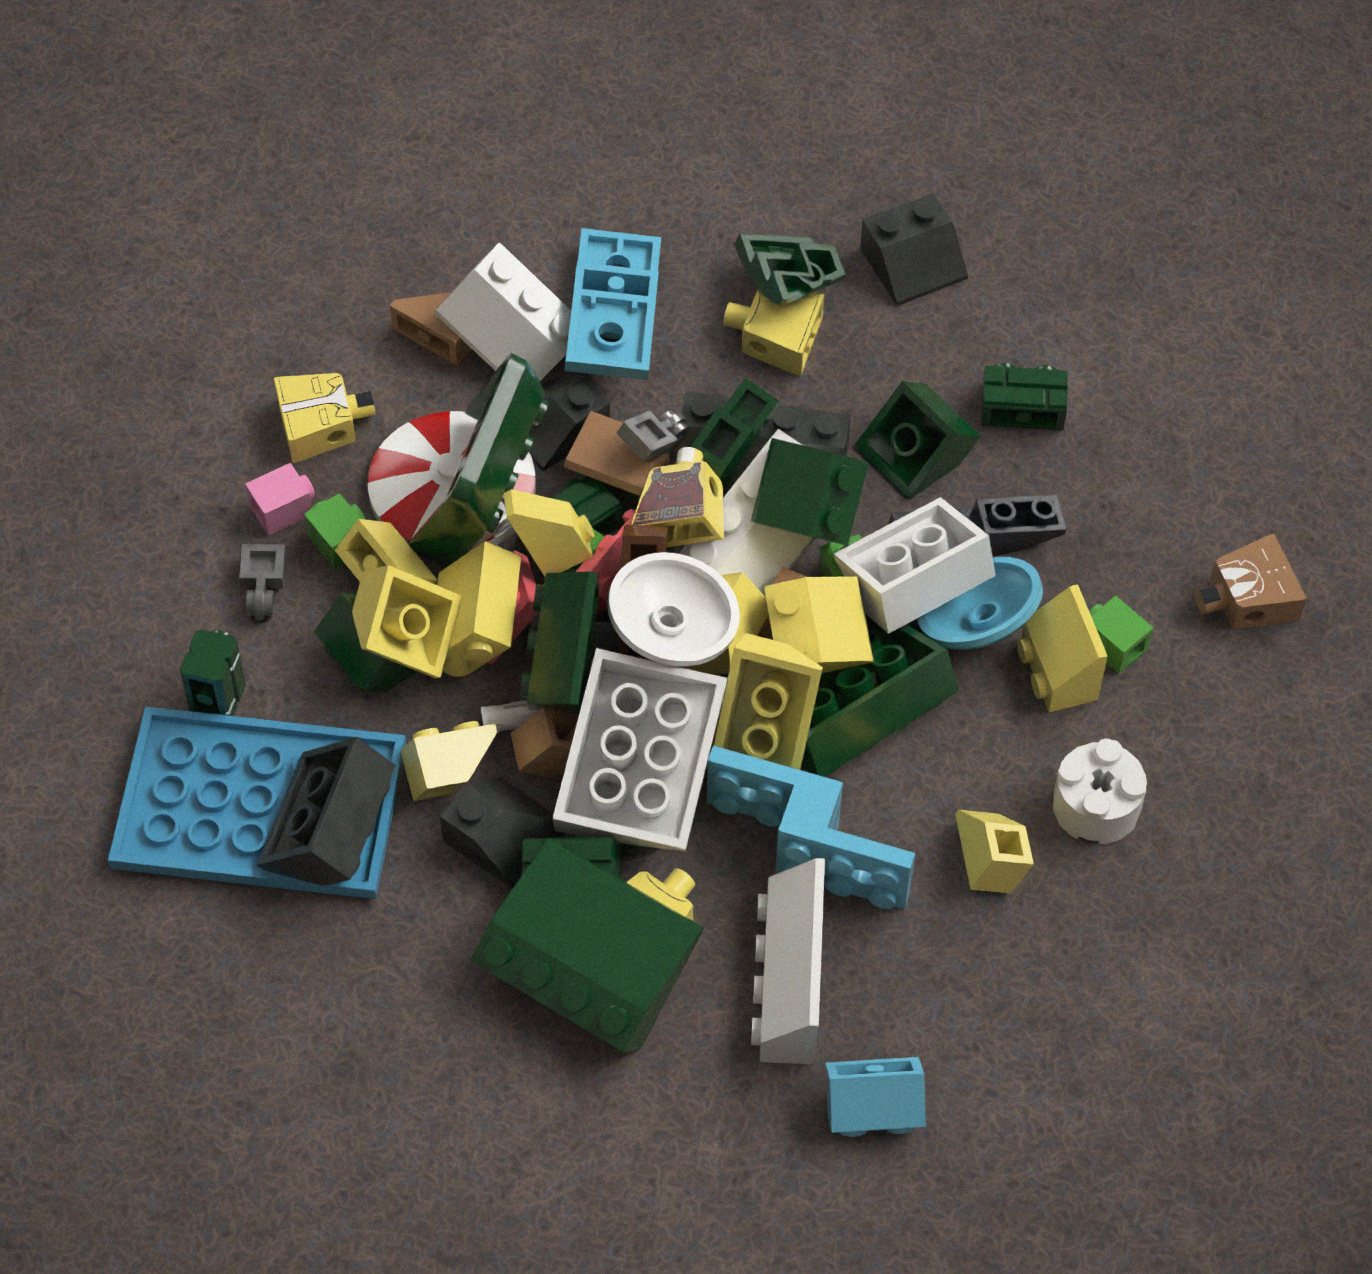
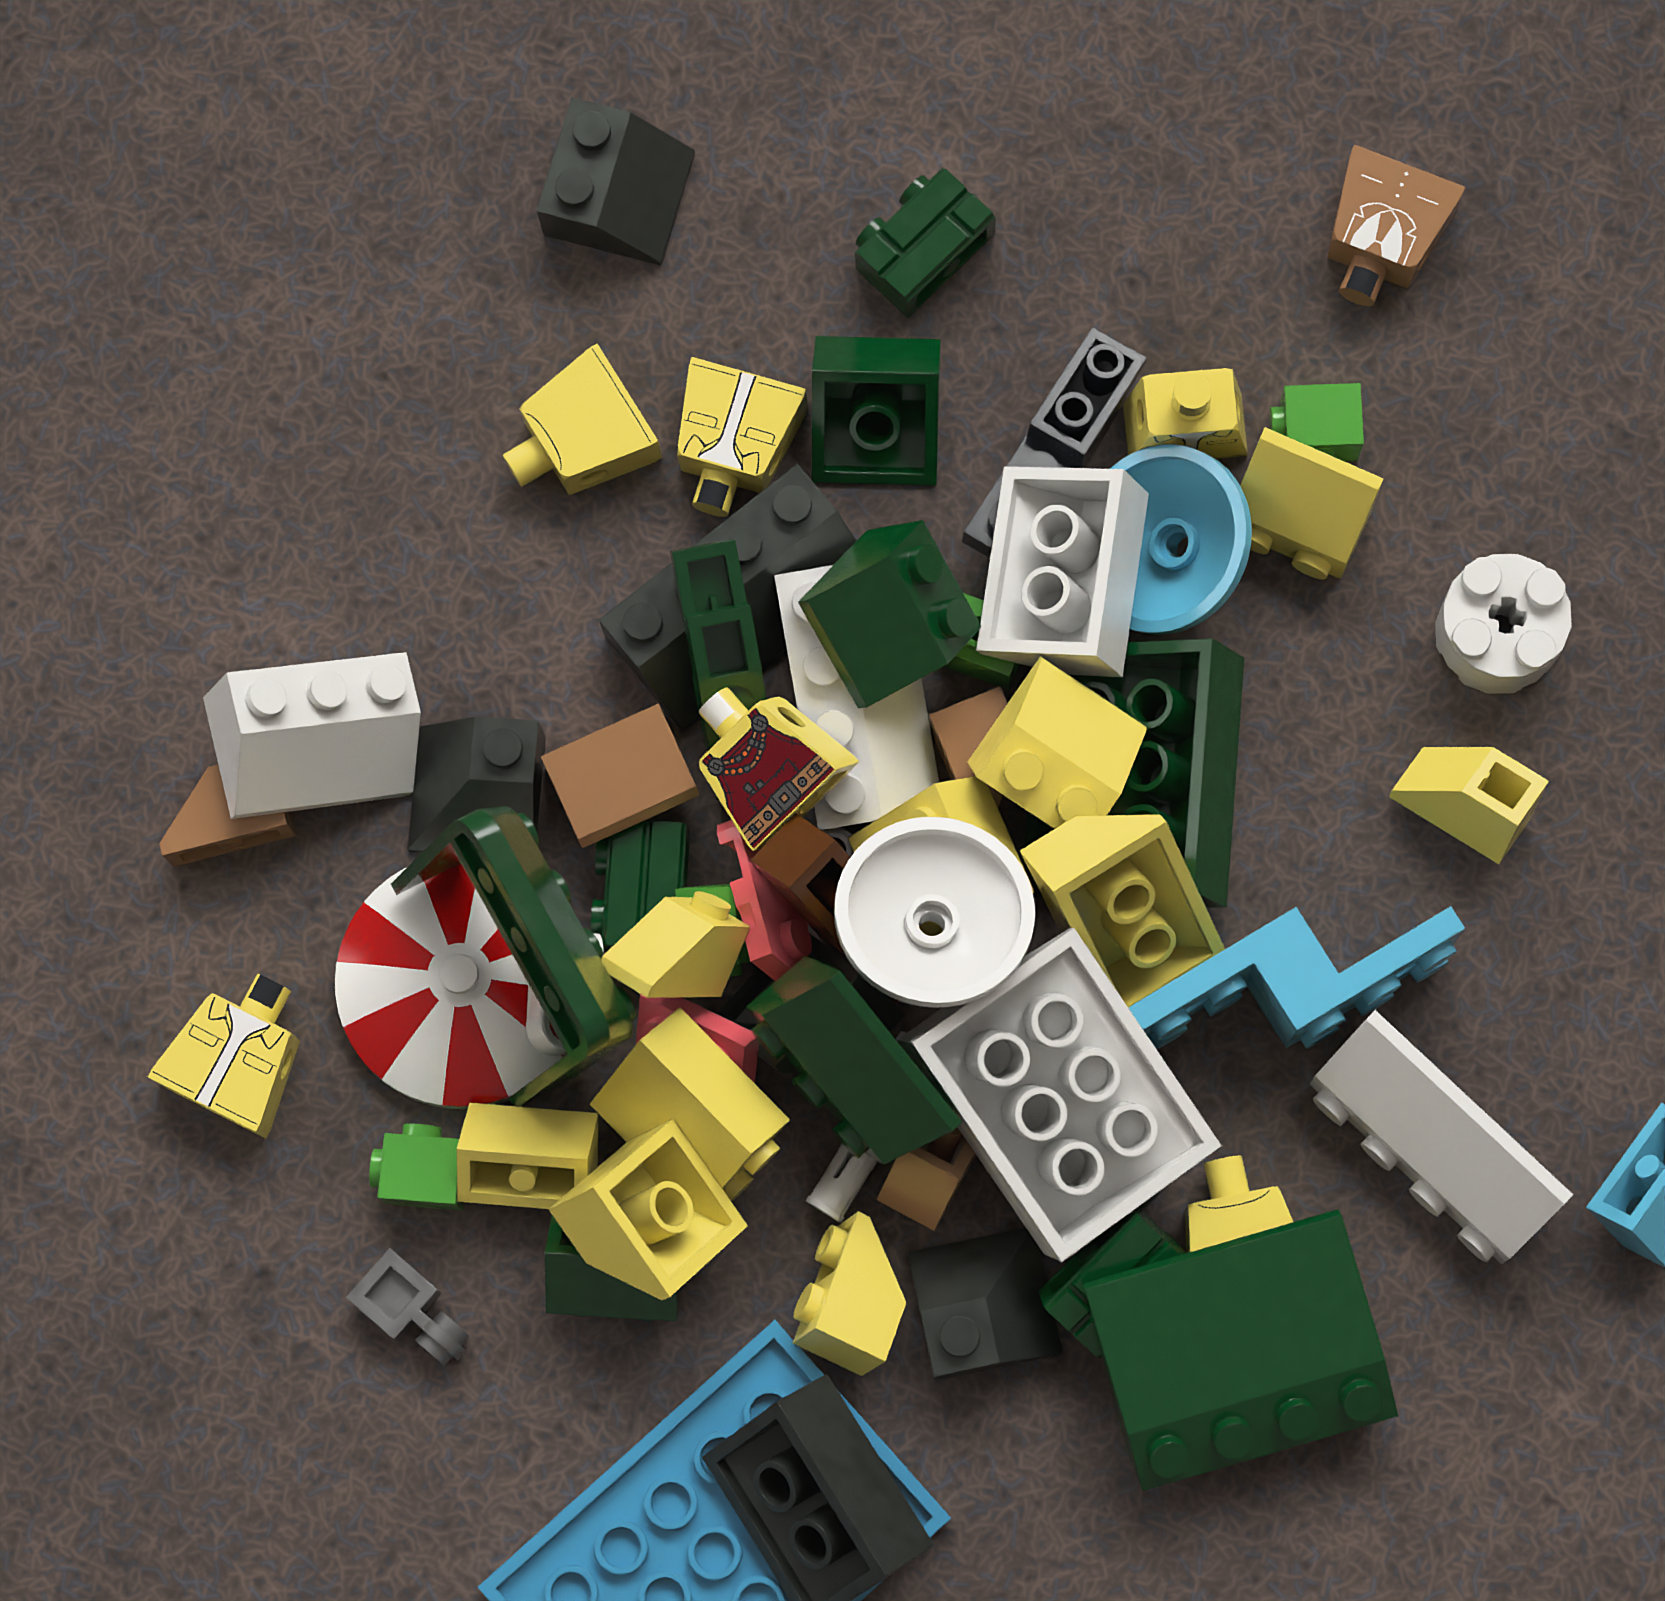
camera: 40 degrees left, 20 degrees up
dark green brick [180,629,246,716] -> none
bright pink brick [245,463,316,536] -> none
medium azure bracket [565,228,661,380] -> none
flat silver plate [617,410,689,463] -> none
dark green slope [734,233,846,306] -> none
none -> light yellow torso [677,357,808,517]
none -> light yellow torso [1123,368,1248,458]

